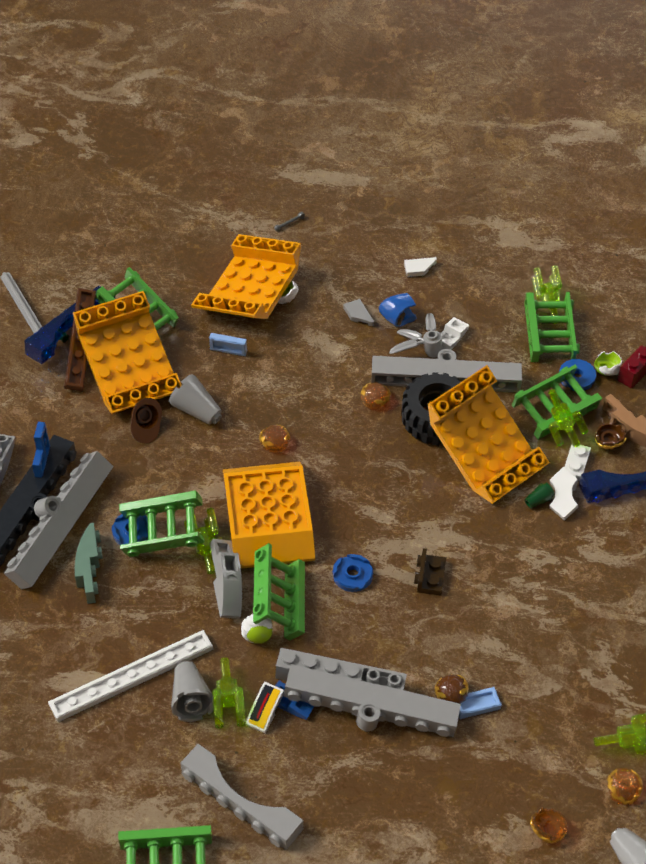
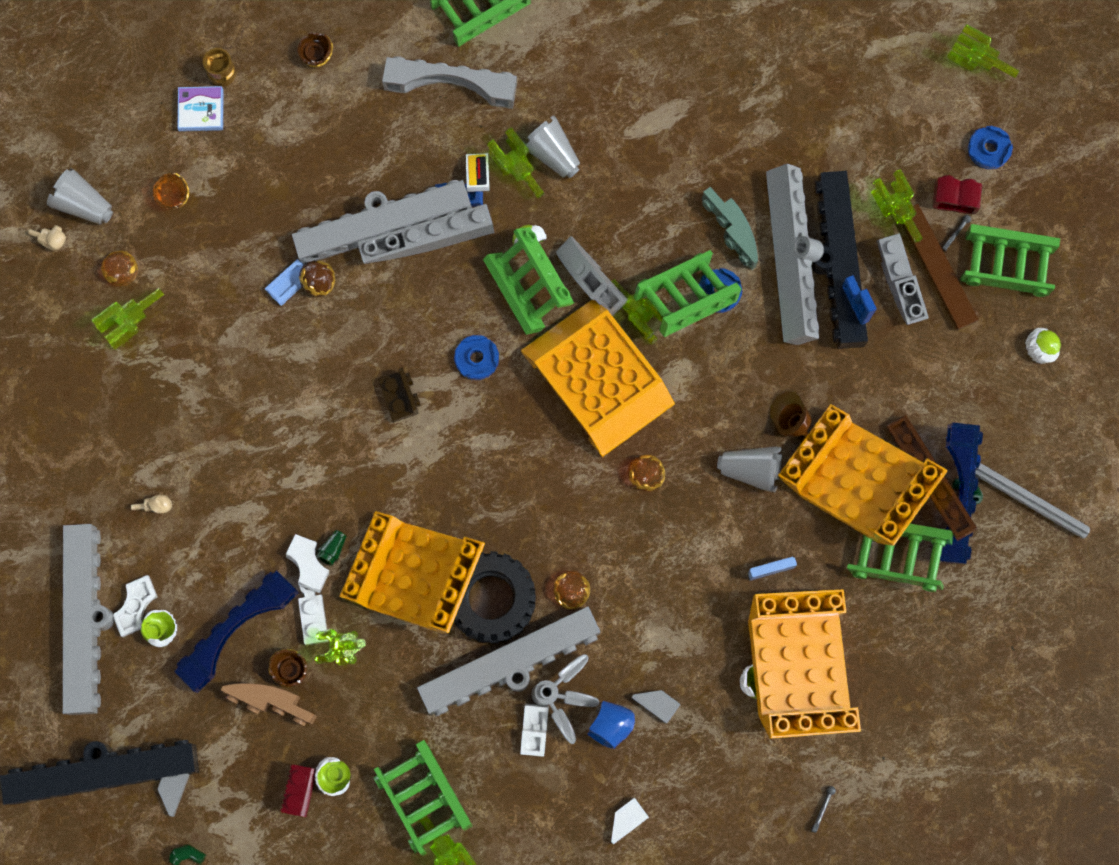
camera: 150 degrees right, 25 degrees up
white tile [48,630,213,722] -> none
bright green fence [512,364,602,440] -> none
blue tile [559,359,596,391] -> none

